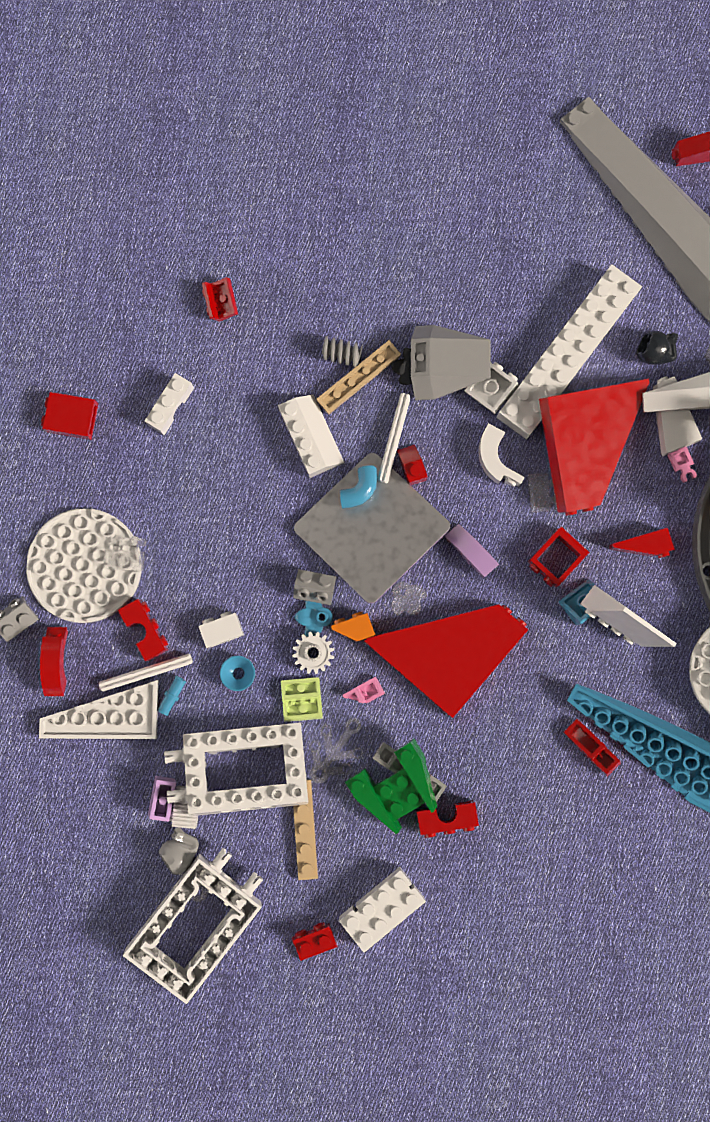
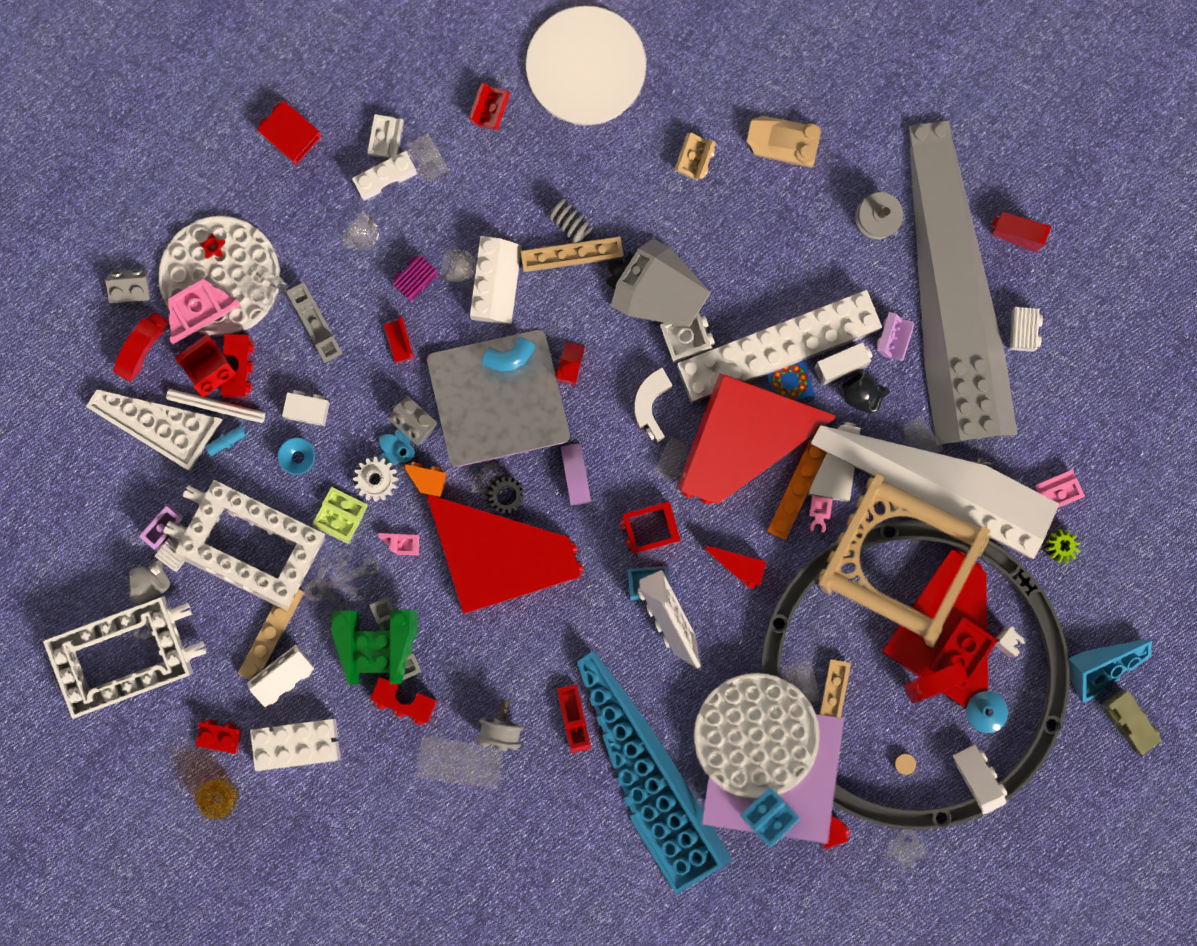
camera: 35 degrees right, 0 degrees up
white axle [378,393,410,483] -> none
none -> bright pink wing [168,279,241,344]
none -> red panel [175,334,236,398]
none -> clear yellow brick [195,777,240,820]
none -> red plate [199,233,226,259]
none -> white brick [247,645,314,707]
none -> light grey slope [286,282,343,363]
none -> clear piece [342,211,379,250]
none -> white plate [368,114,404,158]
none -> red panel [384,316,415,364]
none -> magenta brick [392,255,438,303]
none -> clear brick [407,133,449,183]
none -> clear plate [416,736,504,789]
none -> clear piece [439,246,476,282]
none -> light grey wheel [476,699,524,751]
none -> black tyre [485,474,524,513]
none -> white tile [526,6,646,125]
none -> tan bracket [674,133,716,180]
none -> tan slope [747,116,821,168]
none -> tile [767,360,815,401]
none -> orange plate [767,439,826,540]
none -> white brick [814,343,872,386]
none -> light grey wheel [855,192,903,239]
none -> lavender bracket [877,312,915,361]

